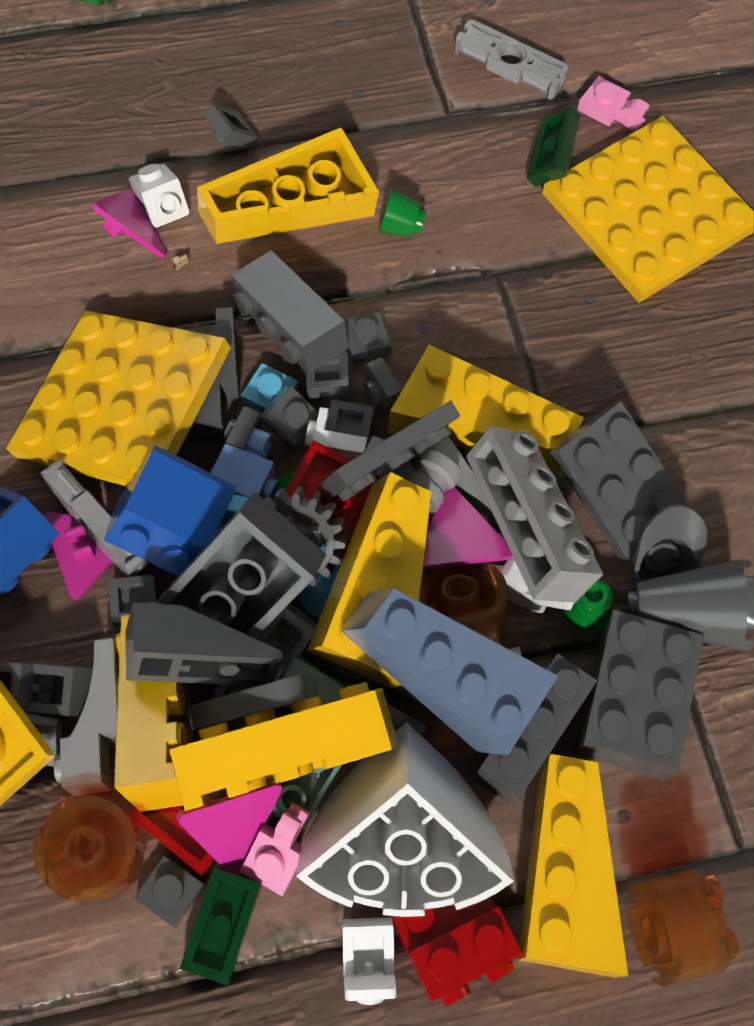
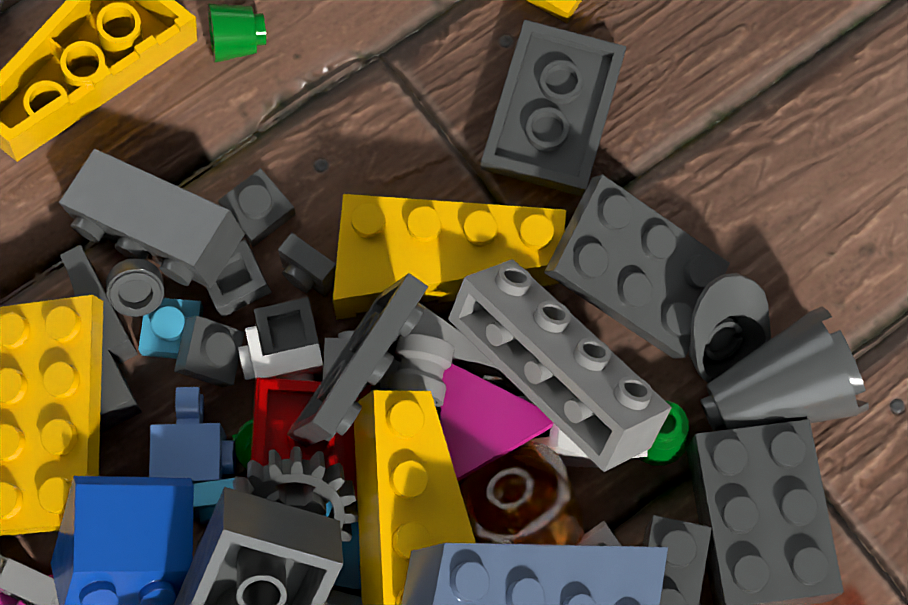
camera: 20 degrees left, 5 degrees up
dark grey plate [223,406,262,451] -> none
none -> dark grey tile [106,259,164,317]
none -> dark grey plate [481,20,627,197]

